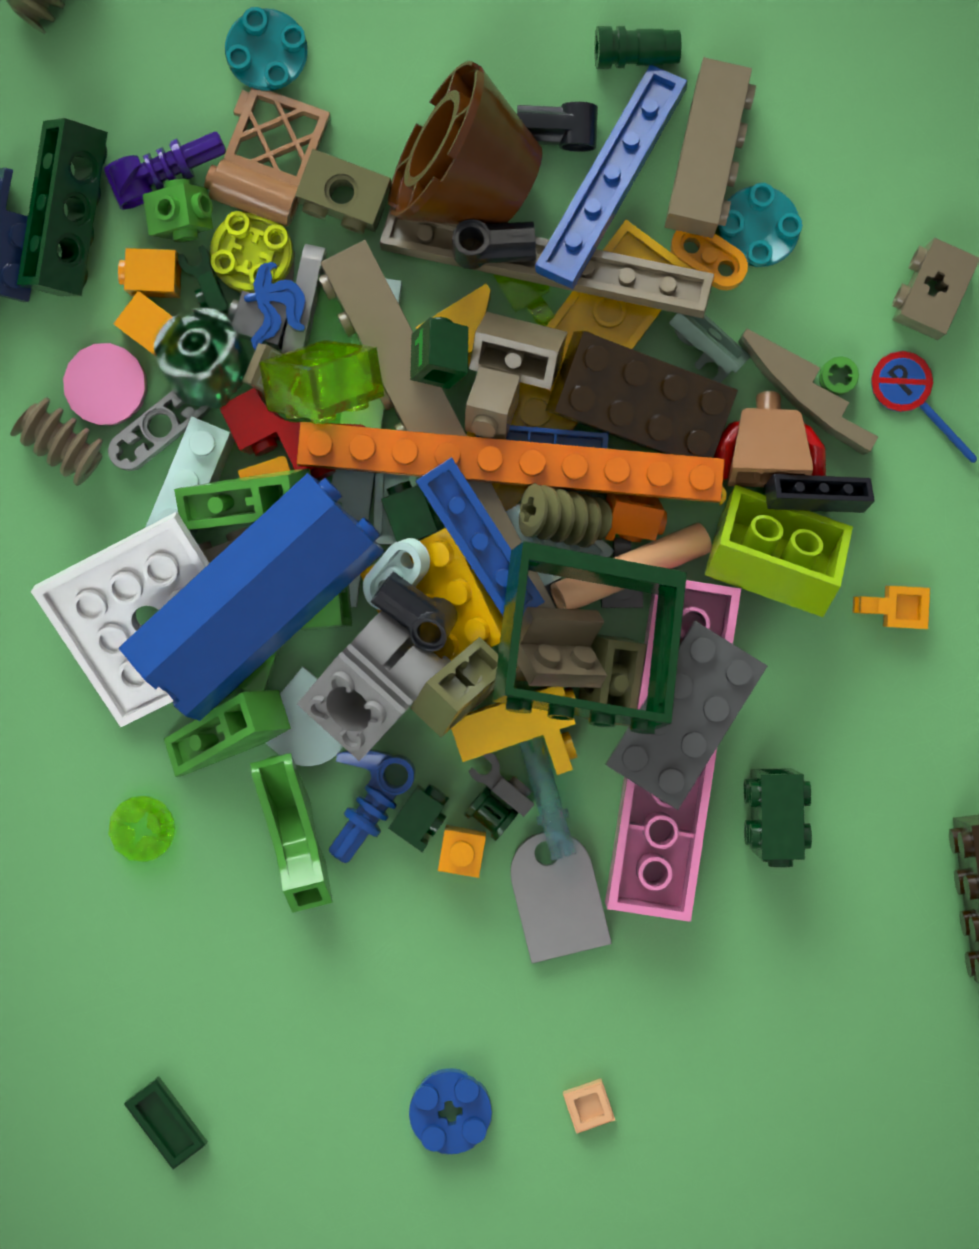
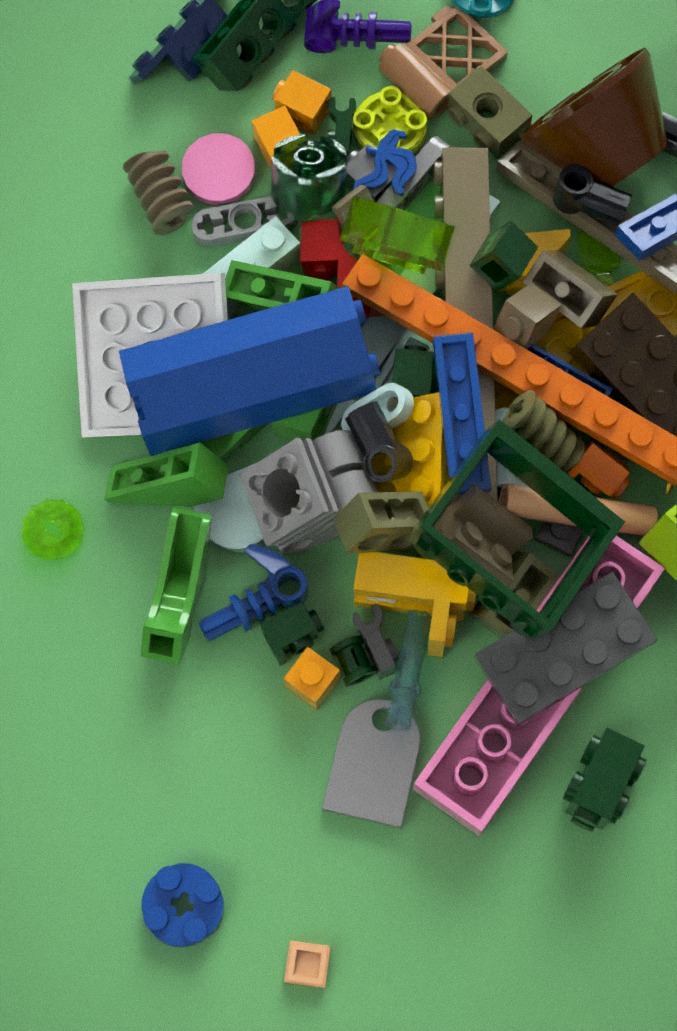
camera: 30 degrees right, 15 degrees down
bright green brick [143,179,213,243] -> none

